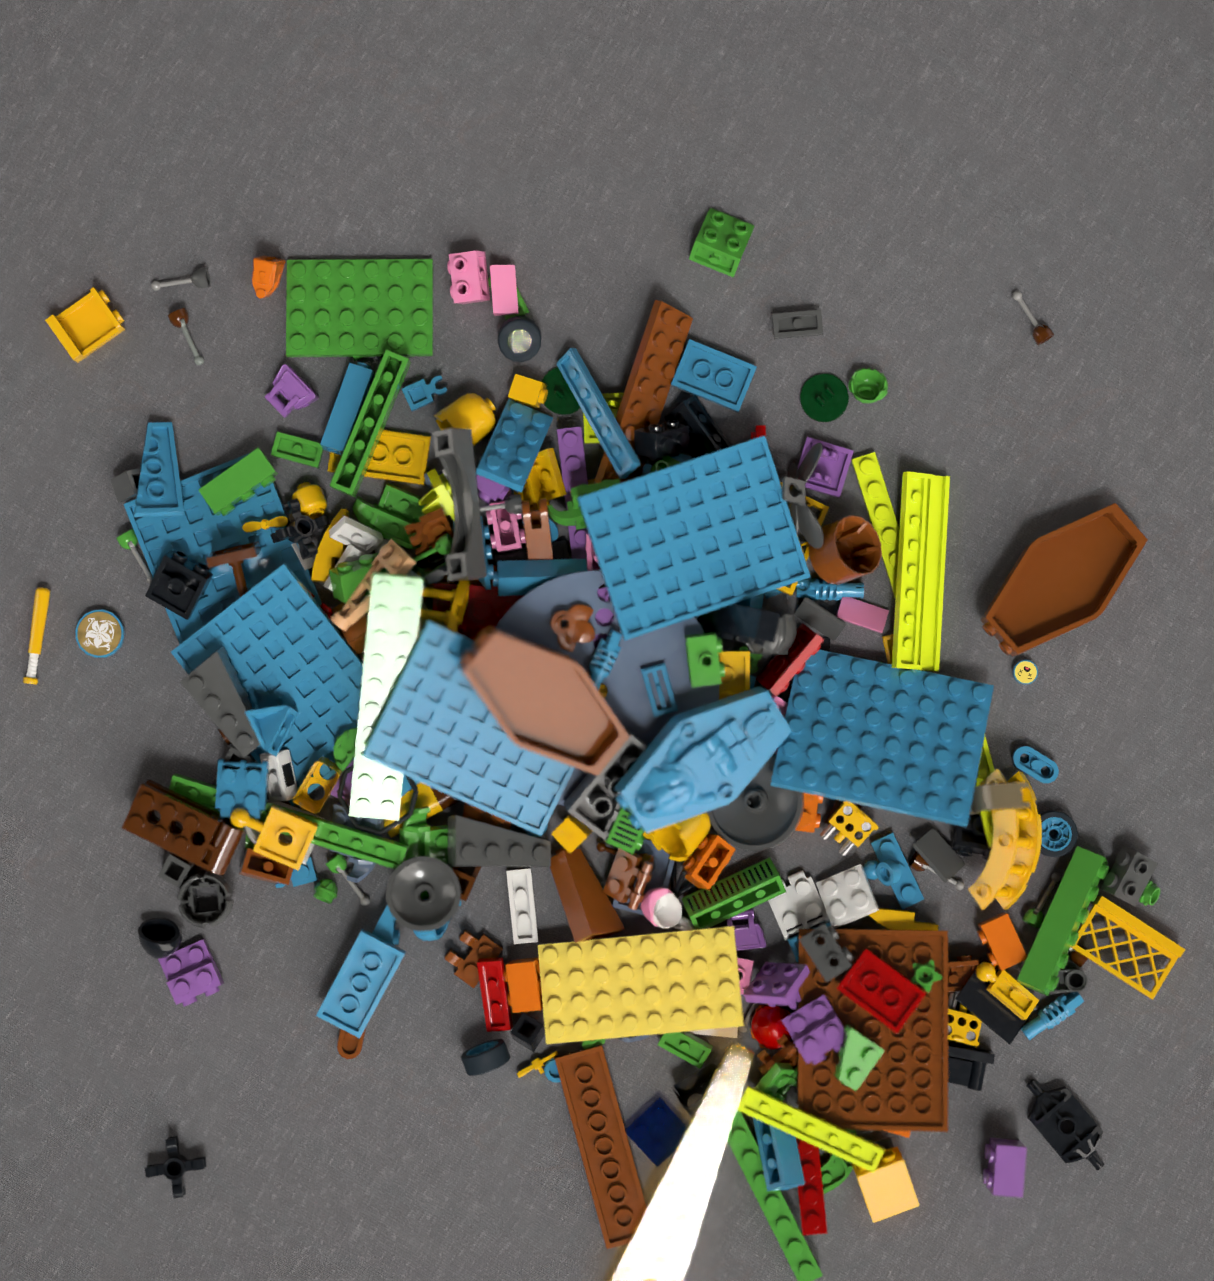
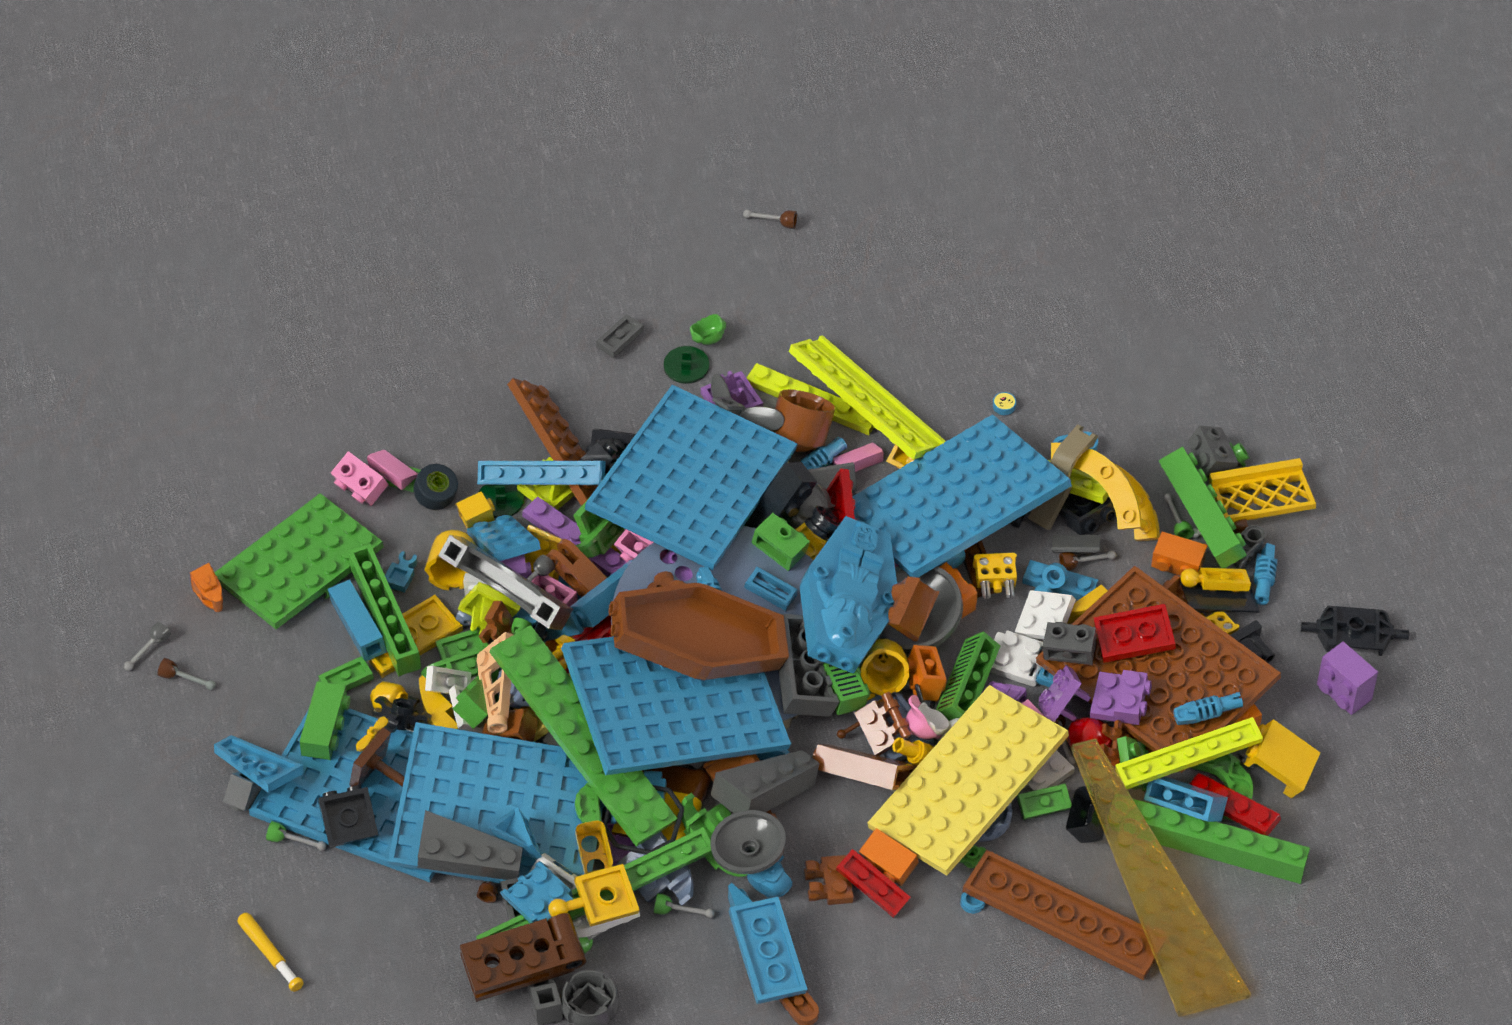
camera: 50 degrees left, 35 degrees down
yellow panel [45,287,125,363] -> none
tile [75,610,125,658] -> none
dark orange slope [239,848,293,885] -> none
medium lavender piece [265,364,319,418] -> none
dark azure plate [275,856,318,888] -> none
bright green plate [313,879,338,904] -> none
black wheel [461,1039,511,1076] -> none
white plate [506,868,539,944] -> none
black brick [510,1012,545,1052] -> none
yellow piece [517,1050,558,1078] -> none
yellow piece [551,814,593,853] -> none
clear blue plate [625,1097,693,1168] -> none
dark azure plate [671,339,757,412] -> none
bright green bracket [689,208,754,278] -> none
bright green wing [835,1025,885,1091] -> none
bright green plate [911,960,942,992] -> none
dark orange container [980,503,1148,657] -> none
wheel [1040,810,1078,857] -> none
none -> black wheel [805,506,841,541]
none -> dark orange slope [888,576,940,642]
none -> yellow arm [892,737,934,766]
none -> dark azure hinge [1173,692,1243,725]

